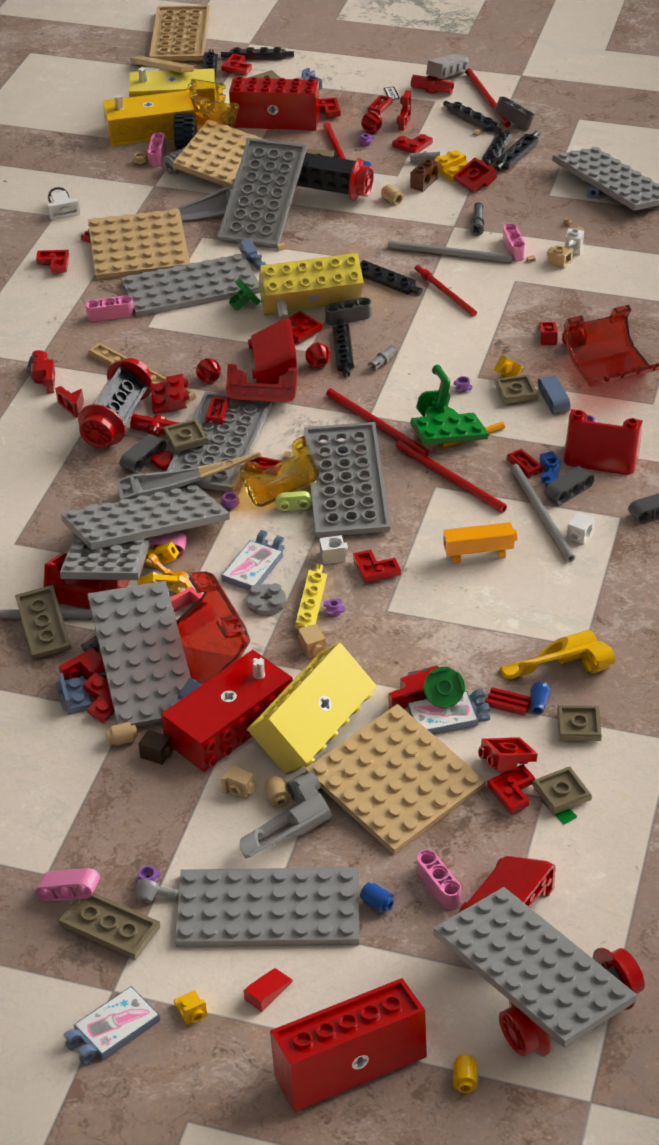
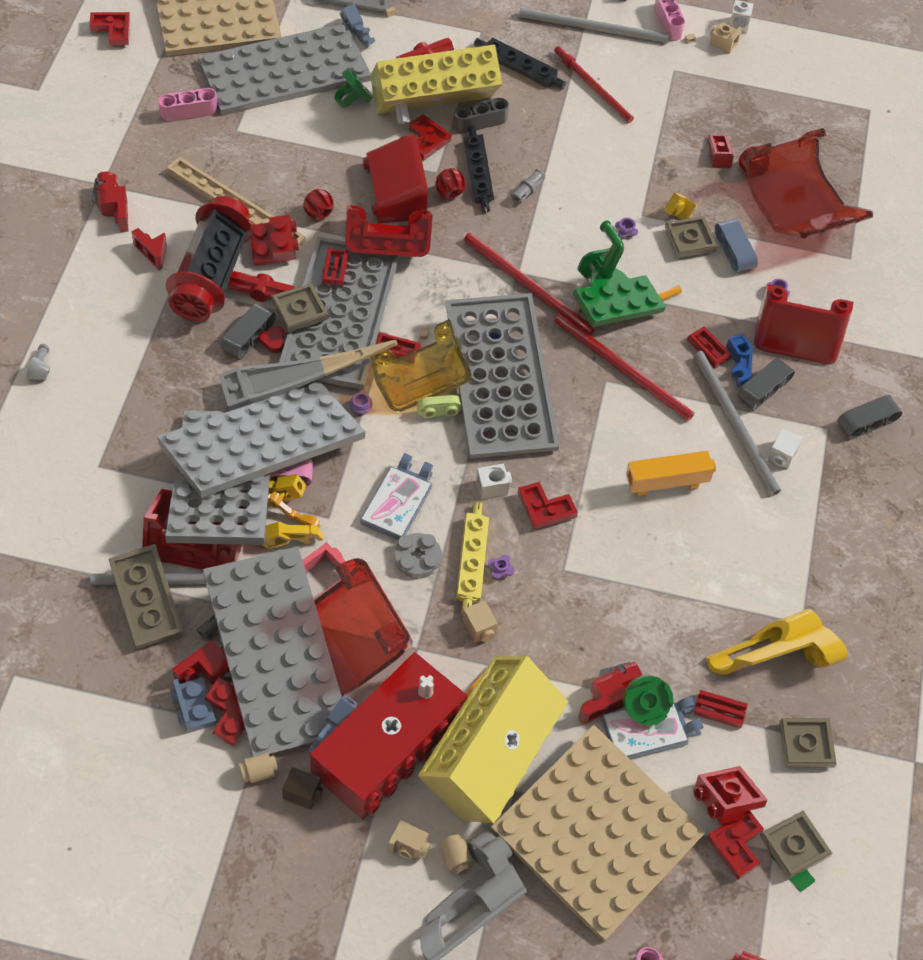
camera: 10 degrees left, 15 degrees up
blue cone [530,682,551,714] -> none

